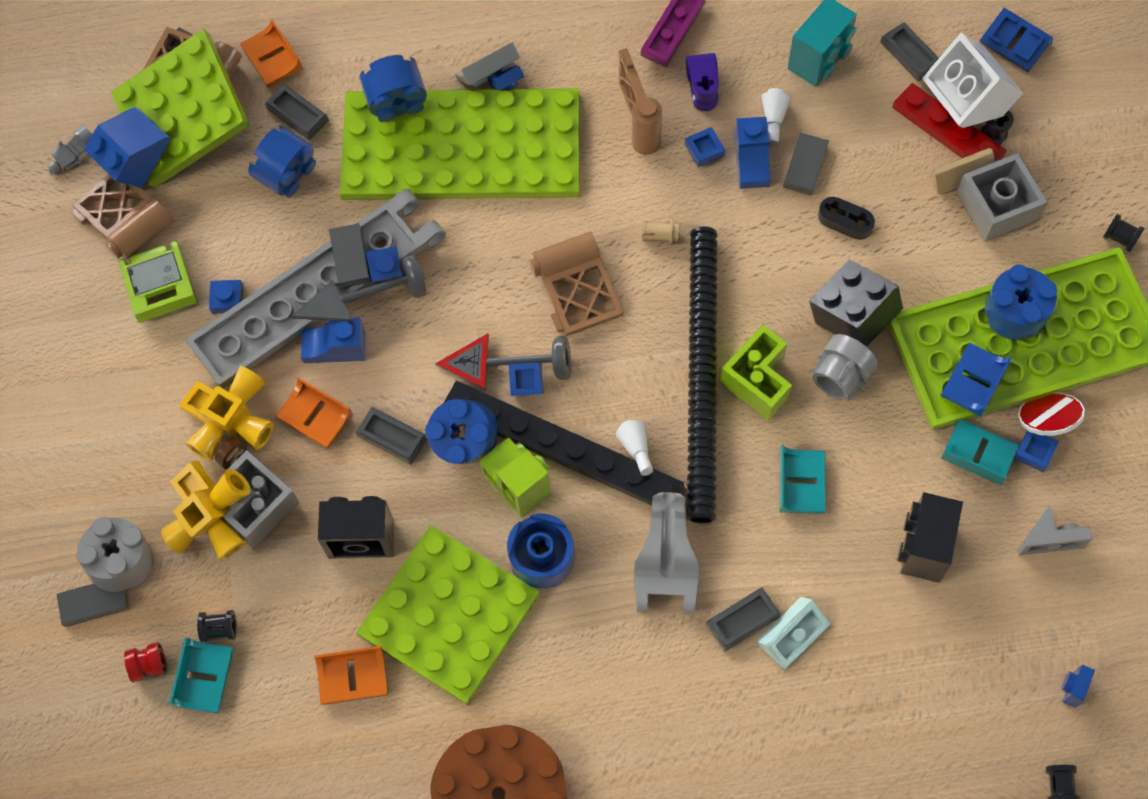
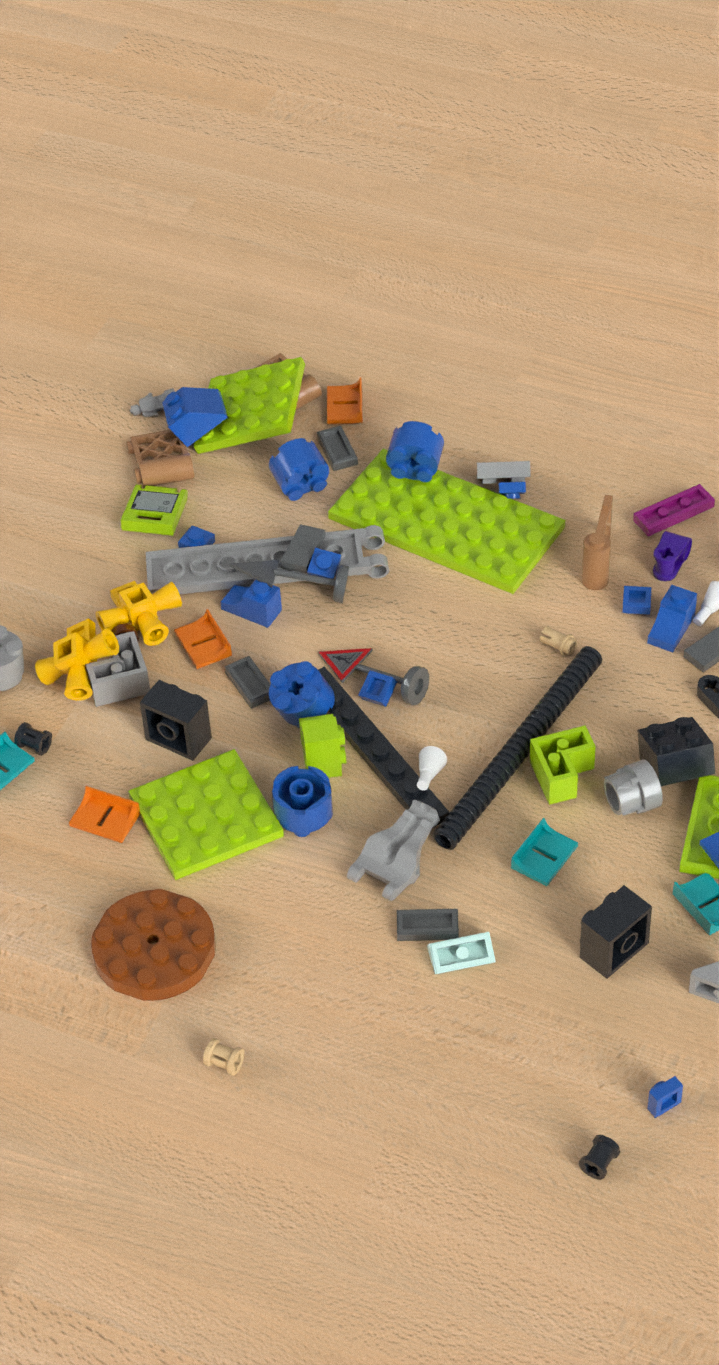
camera: 30 degrees right, 20 degrees down
medium nougat piece [529,231,624,336] -> none

